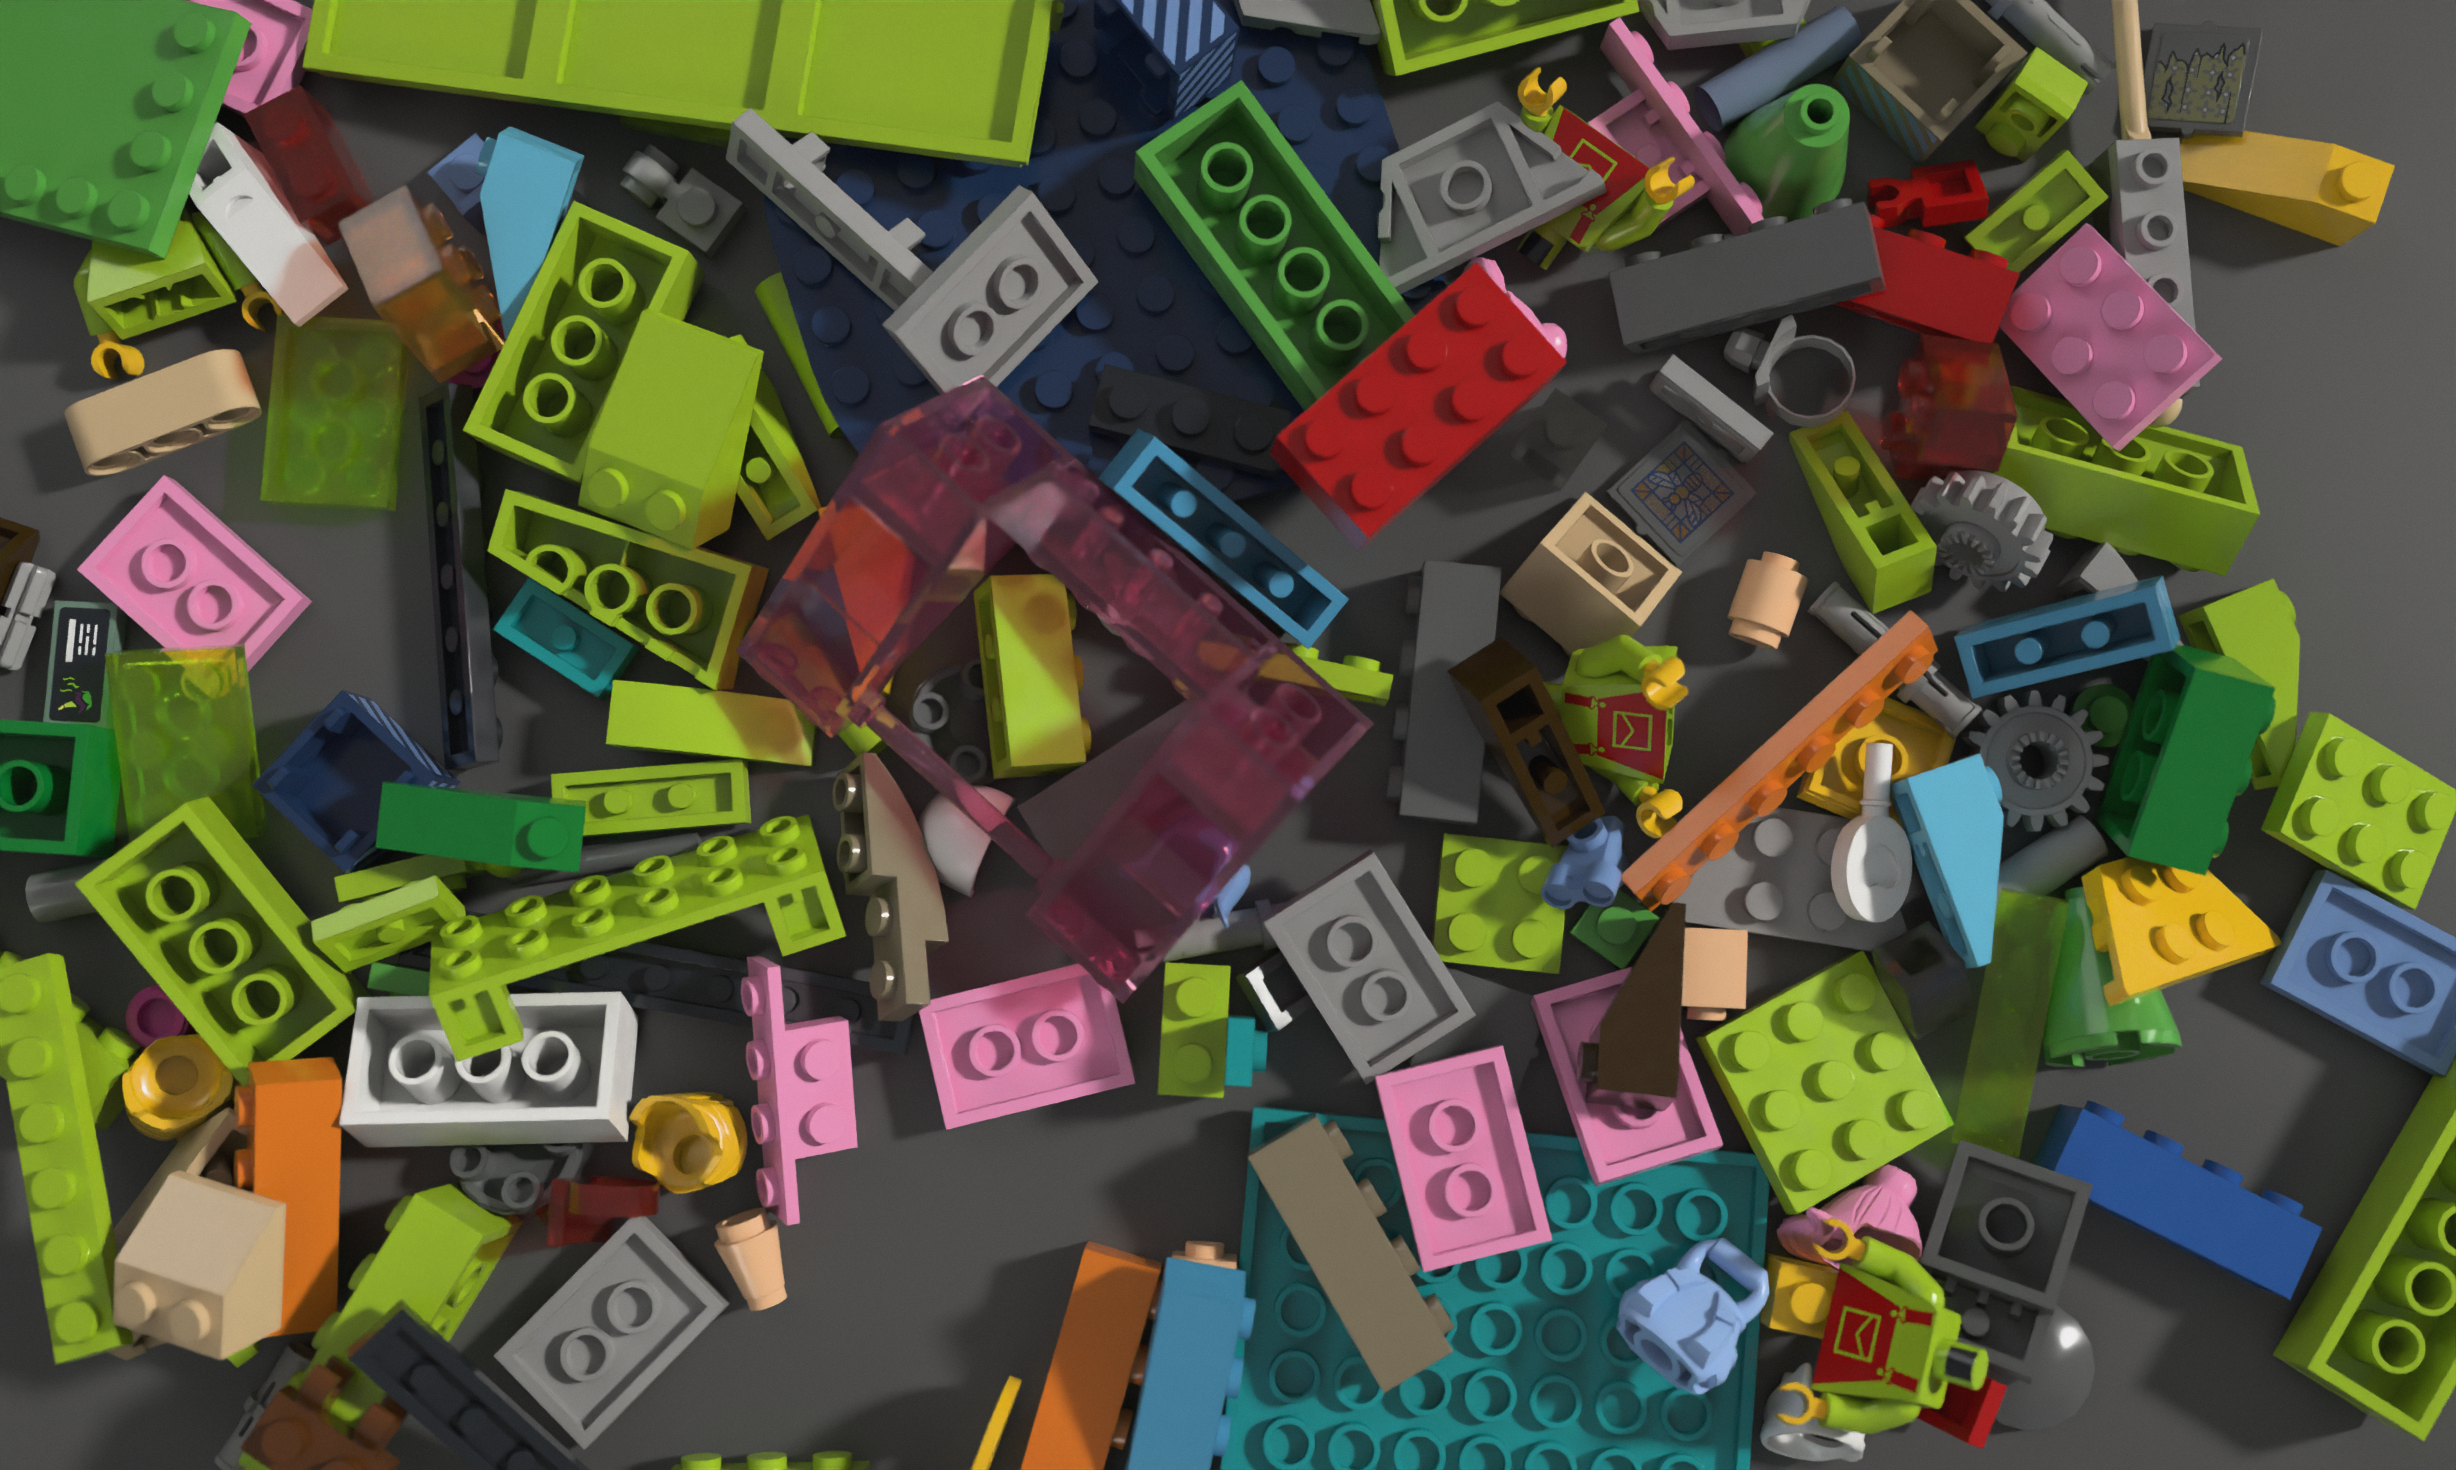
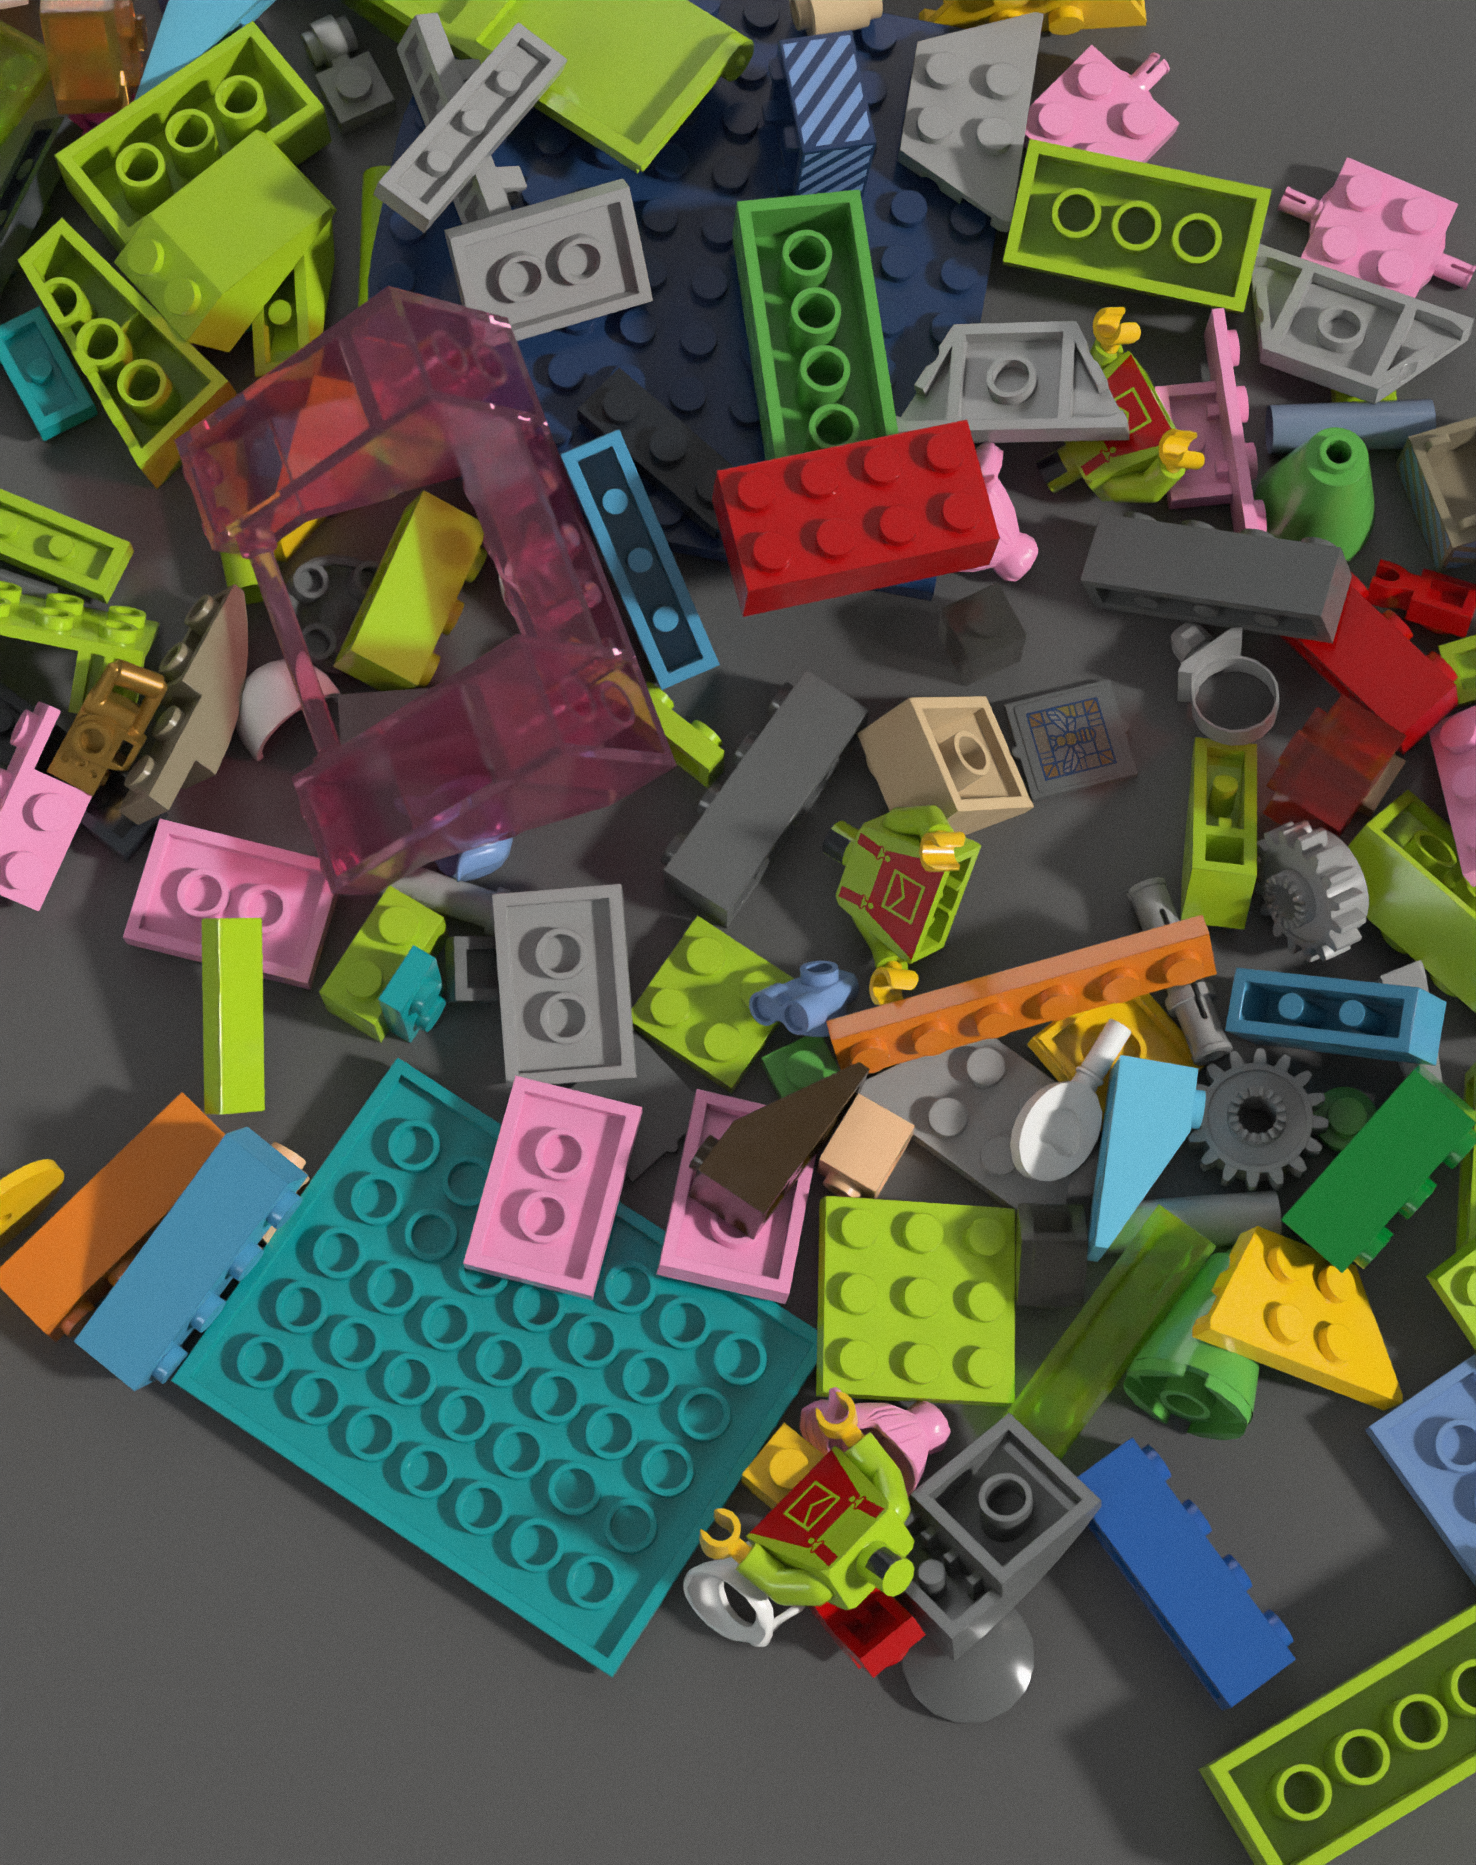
camera: 25 degrees right, 10 degrees down
lime slope [606,680,819,767] -> none
dark tan brick [1247,1112,1455,1393] -> none
dark brown slope [1447,636,1606,847] -> none
light blue piece [1616,1238,1769,1394] -> none
light grey tile [1649,354,1774,464] -> none
light nougat brick [1727,552,1809,650] -> none
none -> pearl gold piece [47,659,167,796]
none -> lime tile [201,918,265,1115]
none -> light grey plate [373,22,568,233]

